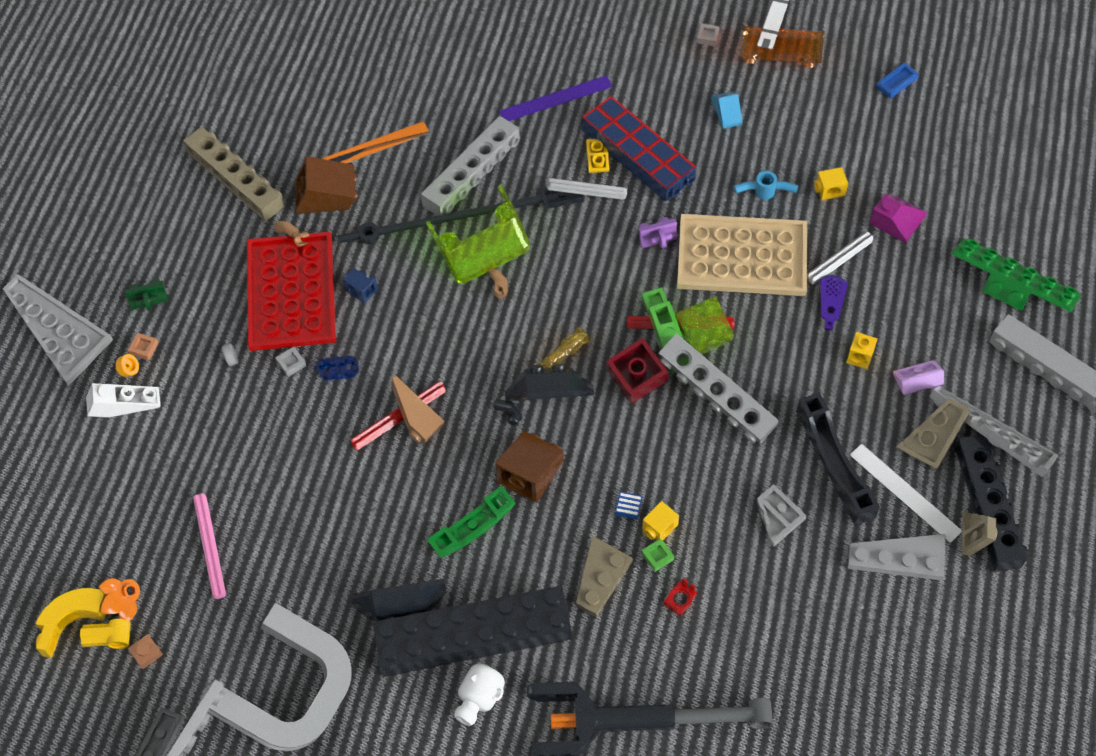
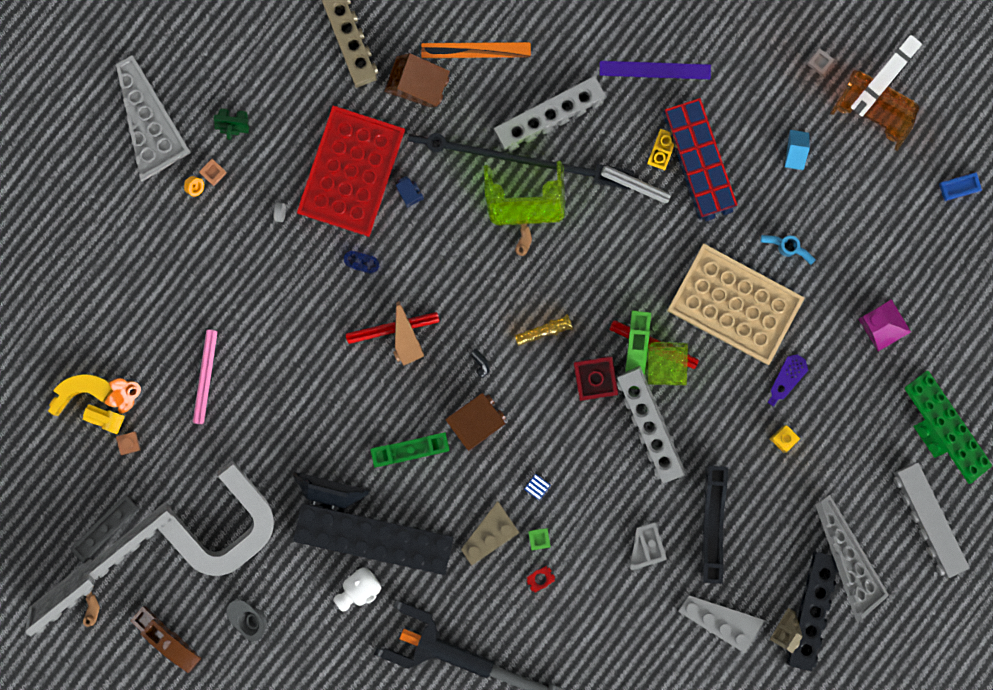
camera: 15 degrees right, 25 degrees up
white slope [86,383,160,417] -> none
medium nougat arm [274,221,309,246] -> none
light grey tile [276,347,306,377] -> none
black wedge [505,363,594,402] -> none
medium lavender hips [639,217,678,248] -> none
yellow brick [642,501,679,541] -> none
axle [807,232,873,285] -> none
yellow brick [814,167,848,200] -> none
white sticker [850,444,962,542] -> none
lavender slope [893,360,944,395] -> none
dark tan wing [896,398,971,469] -> none

